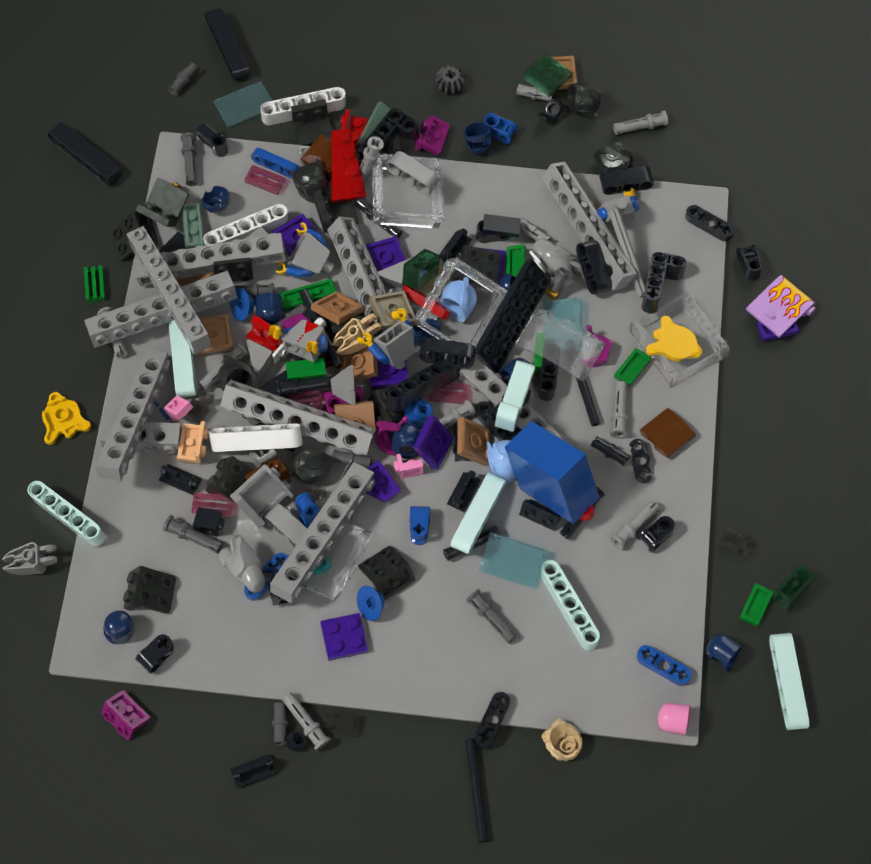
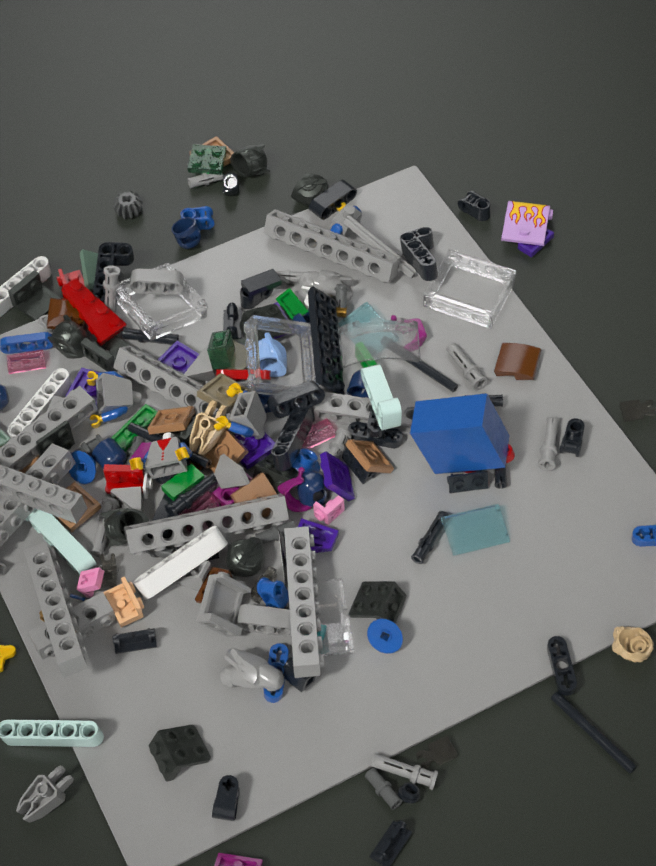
camera: 30 degrees left, 10 degrees down
dark blue helmet [103,610,134,644] -> none
dark grey pin [163,515,223,553] -> none
clear pink tile [191,493,233,517] -> none
black brick [193,507,225,537] -> none
pearl dark grey bracket [206,456,253,504] -> none
dark purple plate [320,613,368,661] -> none
blue piece [410,506,430,545] -> none
magenta bracket [414,115,450,156] -> none
black hinge [447,470,481,512] -> none
light aqua beam [450,472,506,554] -> none
dark grey pin [466,589,517,644] -> none
light blue helmet [487,440,516,483] -> none
black beam [538,344,561,401] -> none
light aqua beam [541,560,600,651] -> none
black beam [576,240,612,295] -> none
light grey pin [613,110,668,135] -> none
green tile [614,348,651,388] -> none
black piece [629,439,652,483] -> none
yellow tile [646,316,702,362] -> none
black beam [685,205,734,241] -> none

